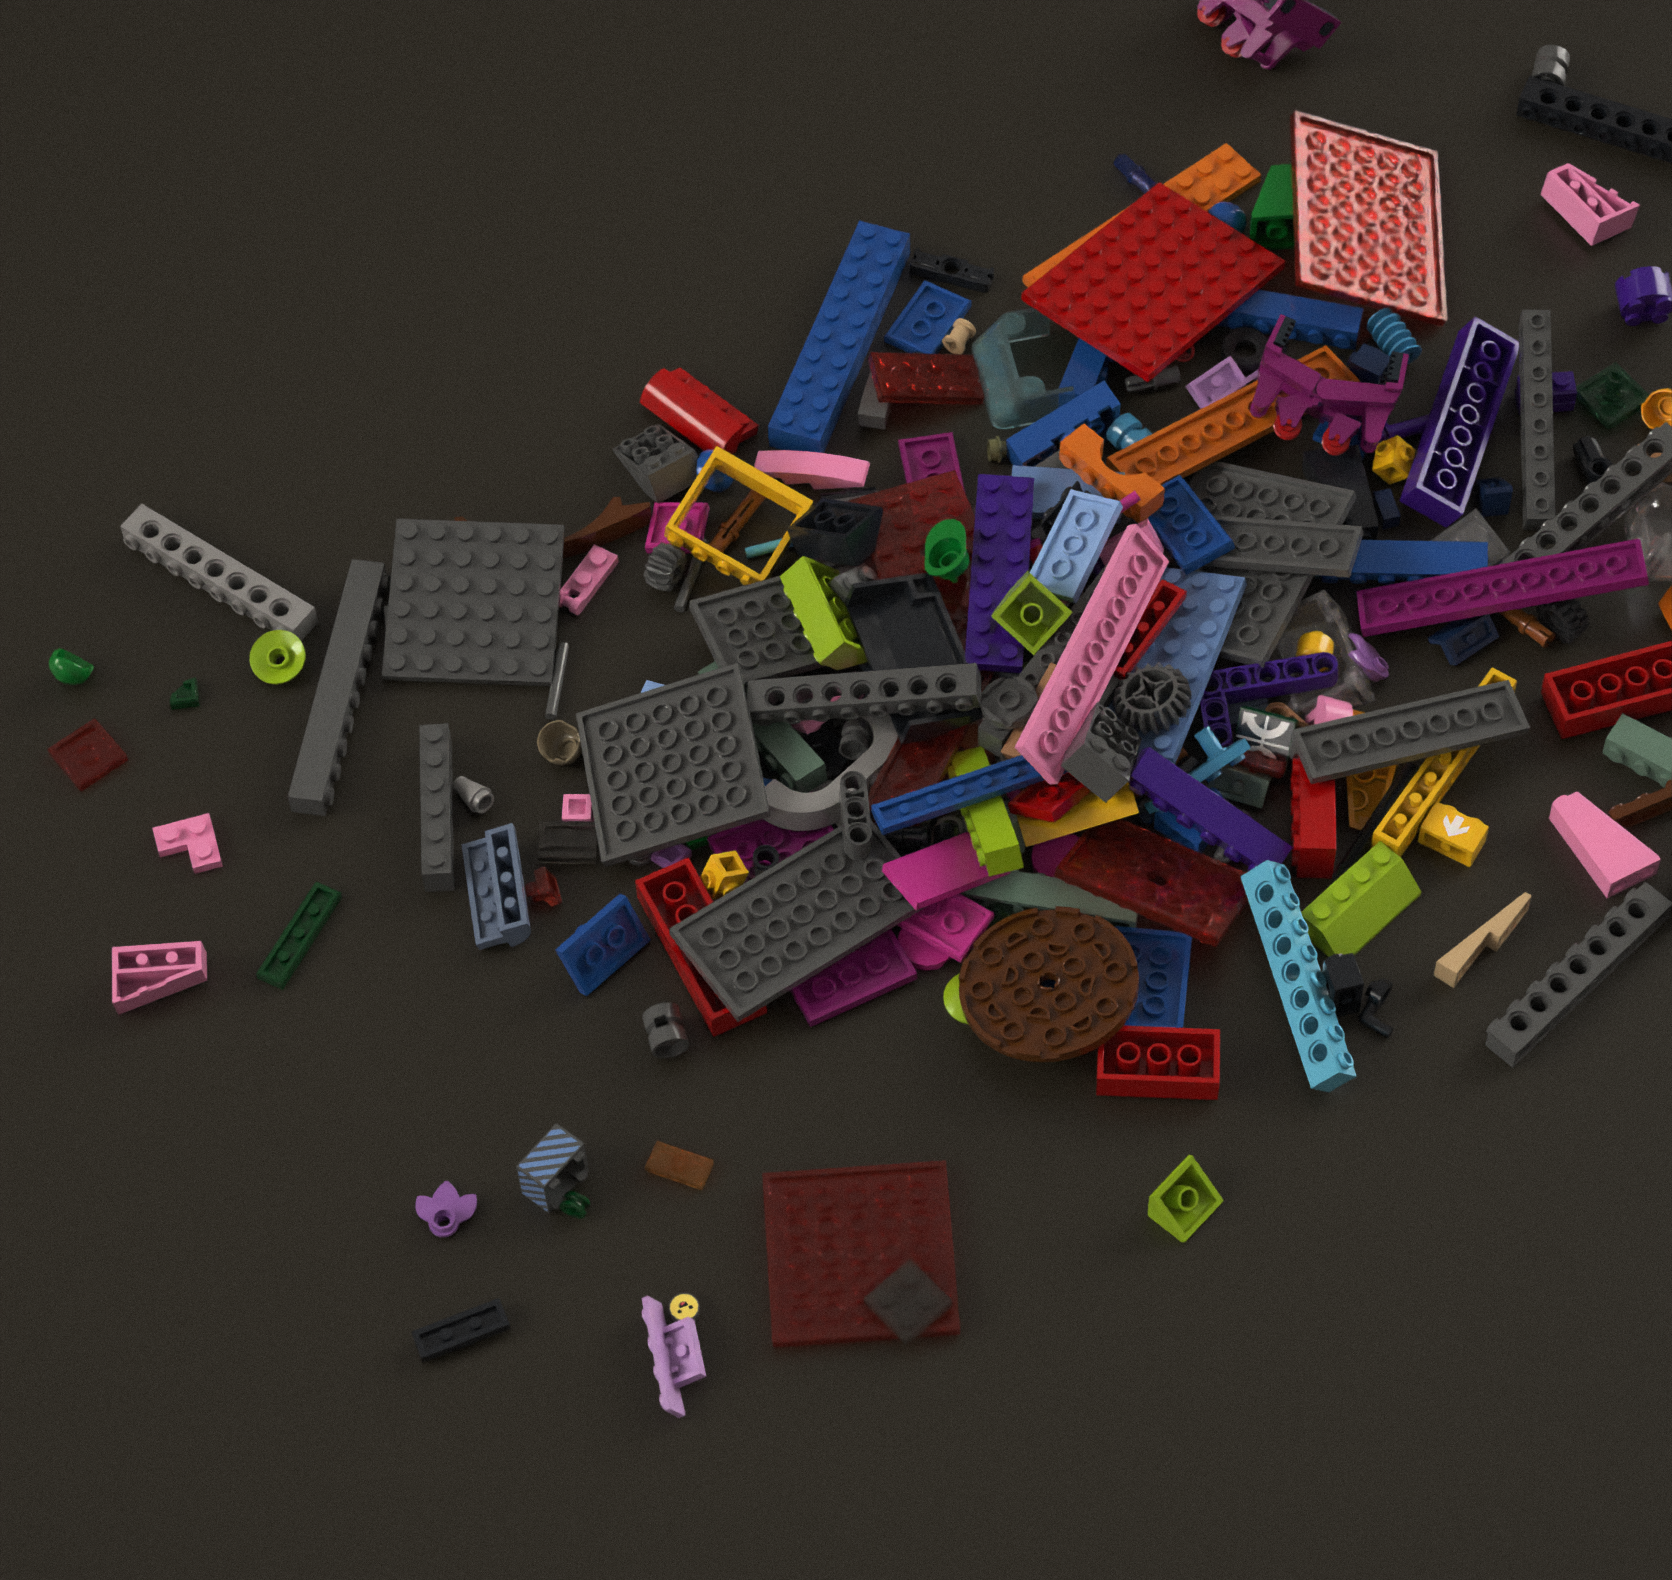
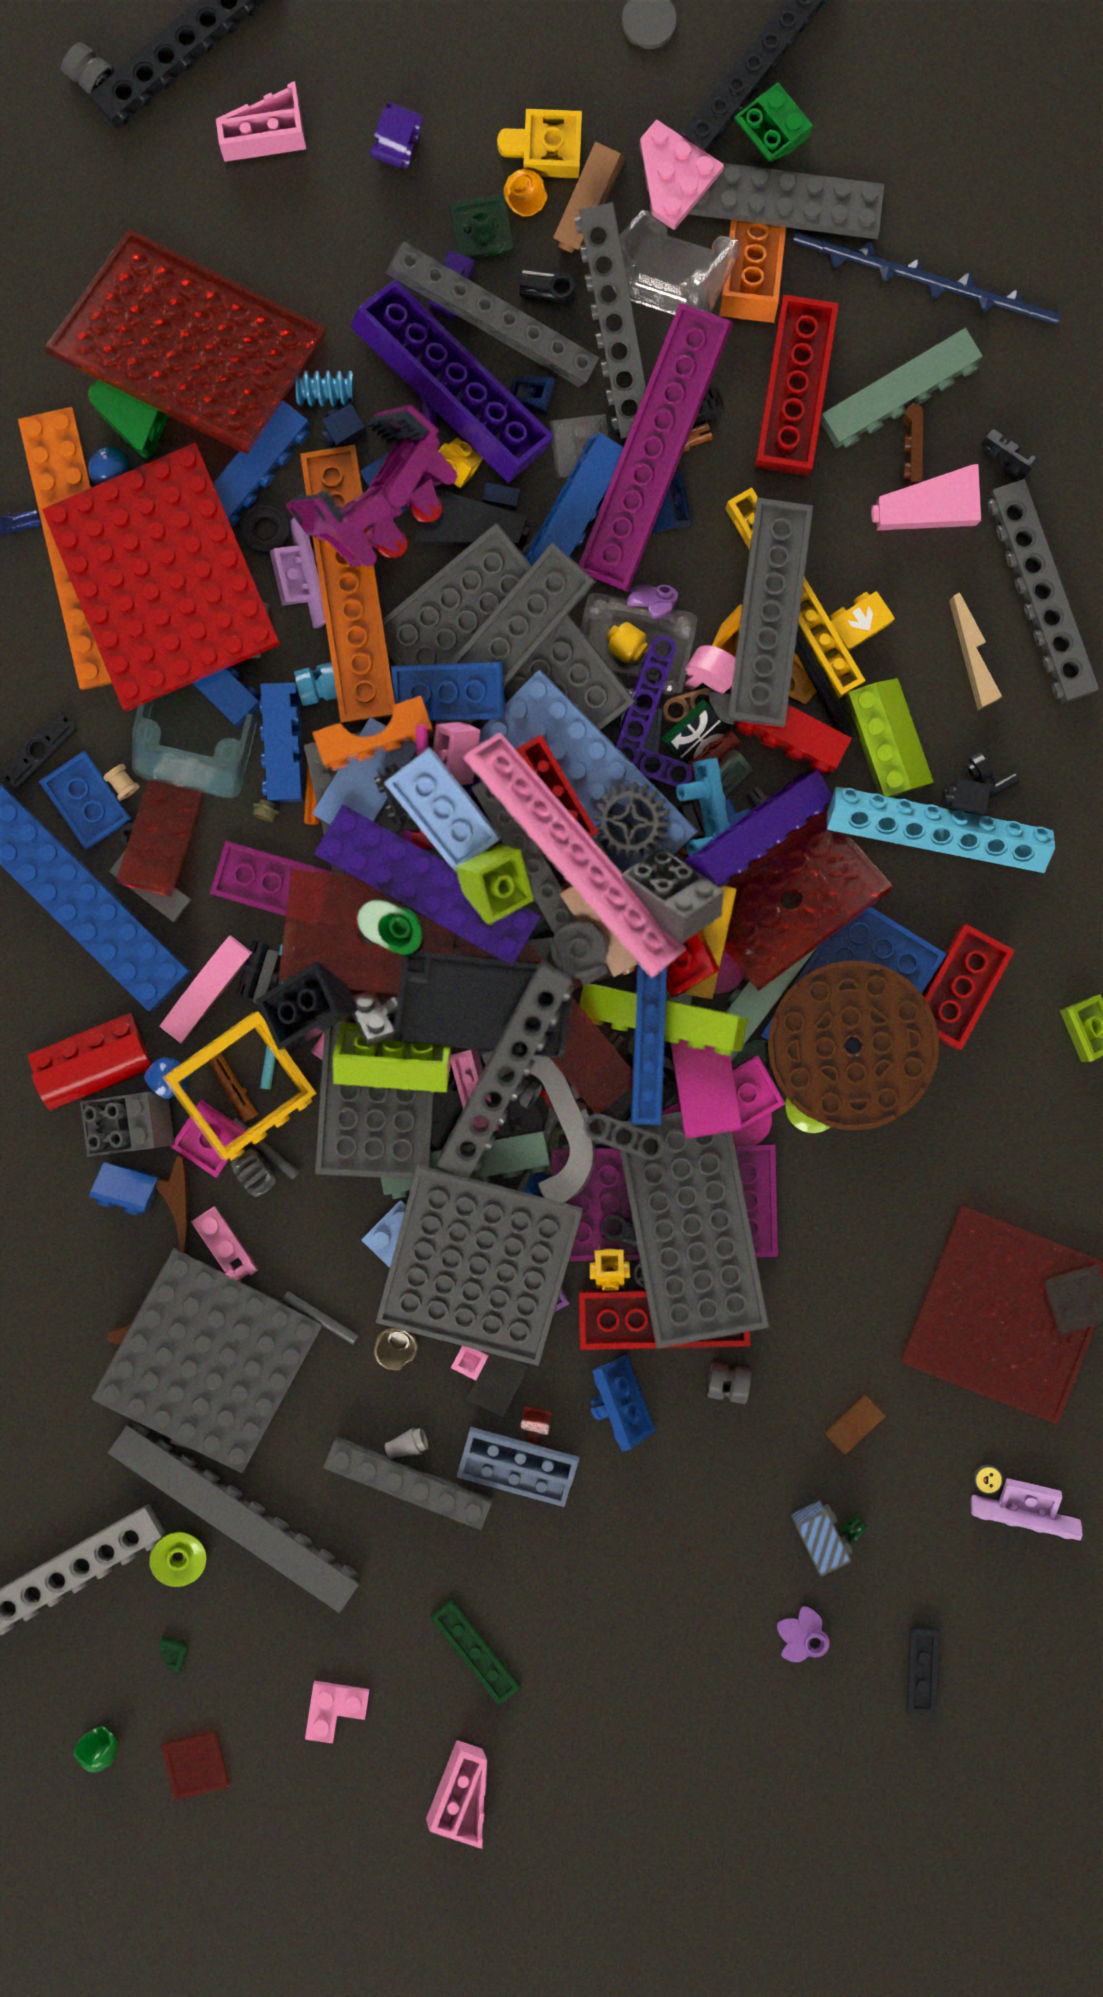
camera: 70 degrees left, 30 degrees up
none -> blue slope [89,1161,162,1215]

